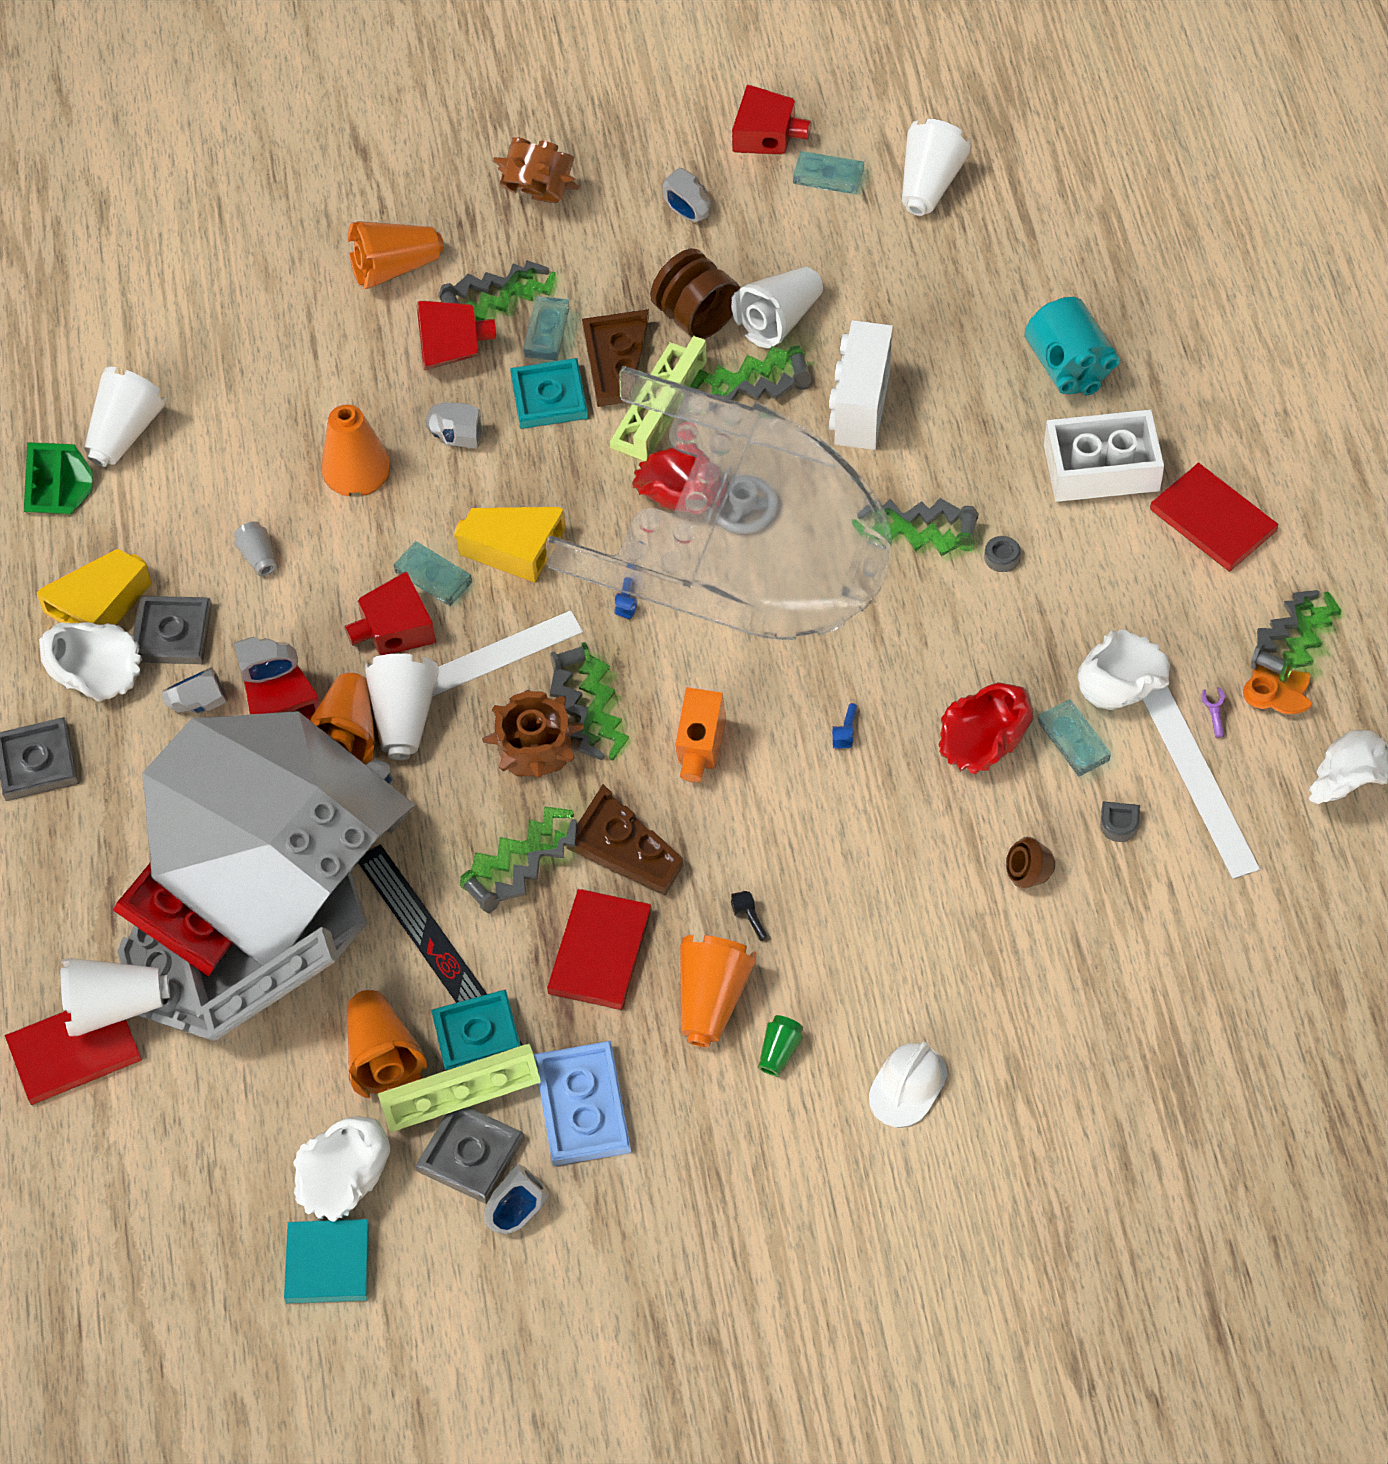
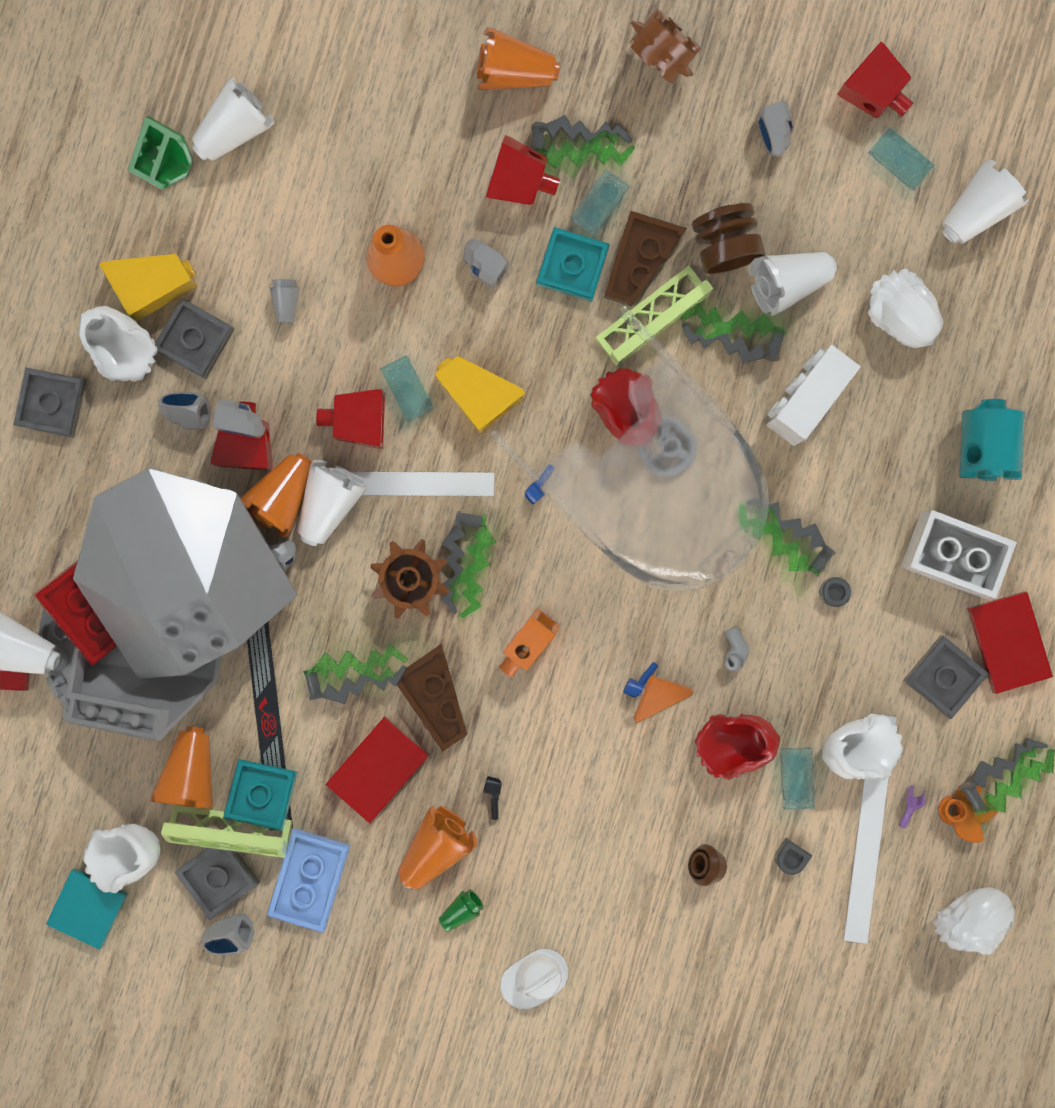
camera: 25 degrees right, 30 degrees up
none -> orange piece [633,676,693,723]
none -> light grey arm [724,626,749,672]
none -> white piece [868,269,944,348]
none -> flat silver tile [903,635,989,719]

